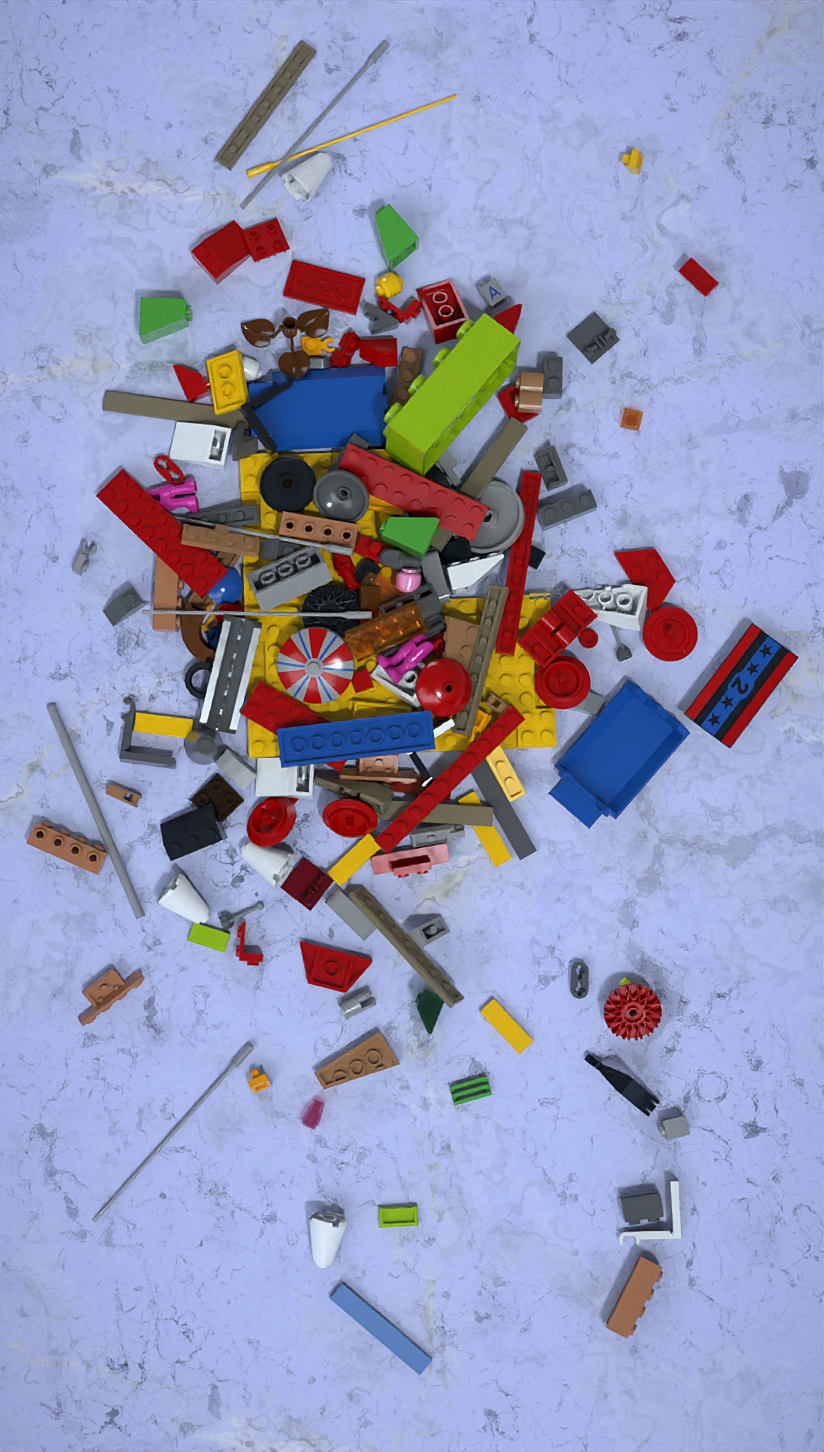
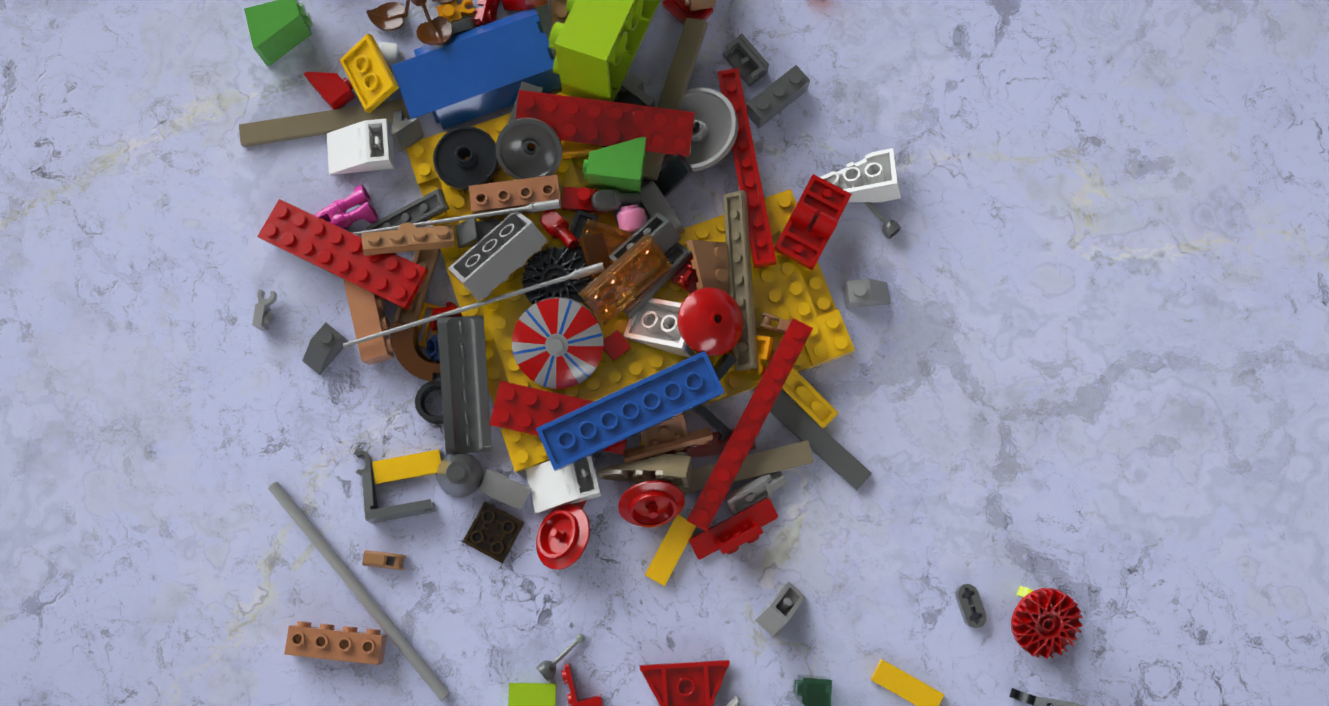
camera: 15 degrees left, 5 degrees down
red beam [154,455,185,486] -> none
white cone [156,873,211,924] -> none
black slope [160,802,228,862] -> none
blue dish [208,567,244,605] -> none
black hinge [240,373,293,456] -> none
white cone [241,841,296,889] -> none
dark red hinge [280,857,334,911] -> none
light grey beam [325,888,377,941] -> none
dark tan tile [348,886,464,1008] -> none
yellow tile [353,701,412,720] -> none
dark pink piece [375,633,434,684] -> none
white slope [446,553,504,596] -> none
yellow tile [458,791,512,868] -> none
clear piece [526,570,561,600] -> none
black tile [528,545,546,570] -> none
red piece [535,656,591,710] -> none
blue panel [548,680,690,829] -> none
red tile [579,629,598,649] -> none
red wing [614,549,676,614] -> none
red piece [642,607,698,662] -> none
hinge [684,623,799,749] -> none

